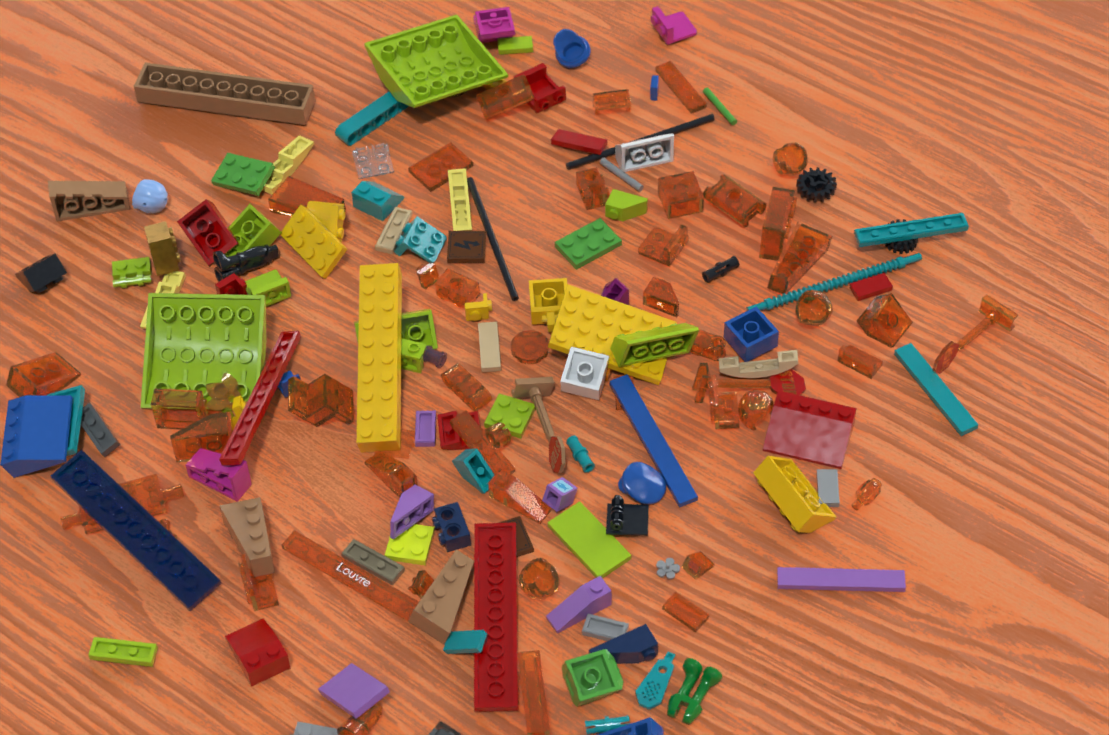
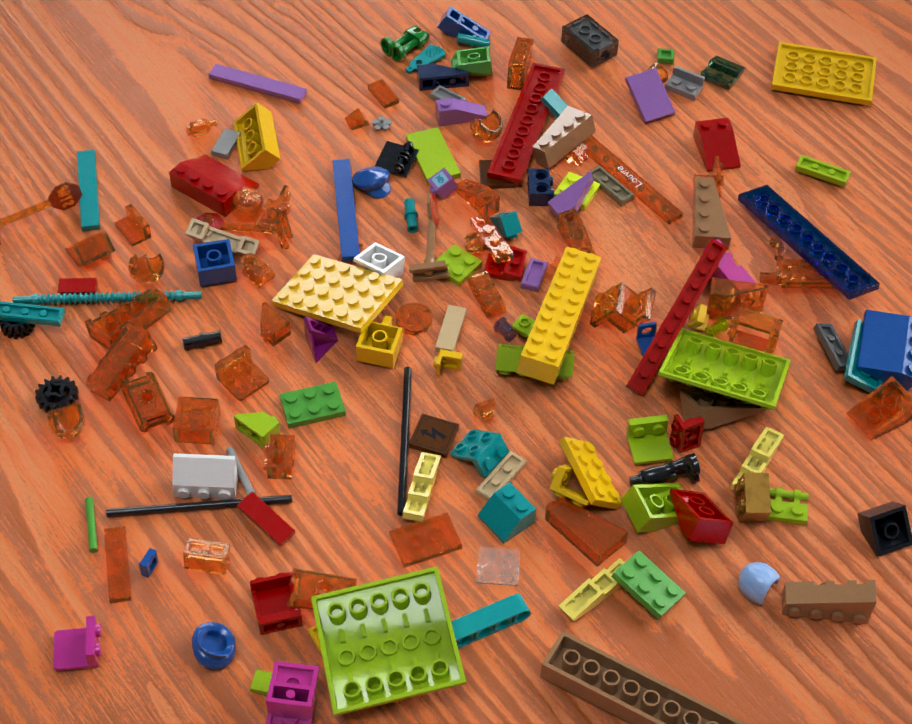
camera: 165 degrees left, 0 degrees up
clear orange plate [206,373,242,411] -> none
clear orange brick [435,268,480,309] -> none
lime slope [610,323,699,367] -> none

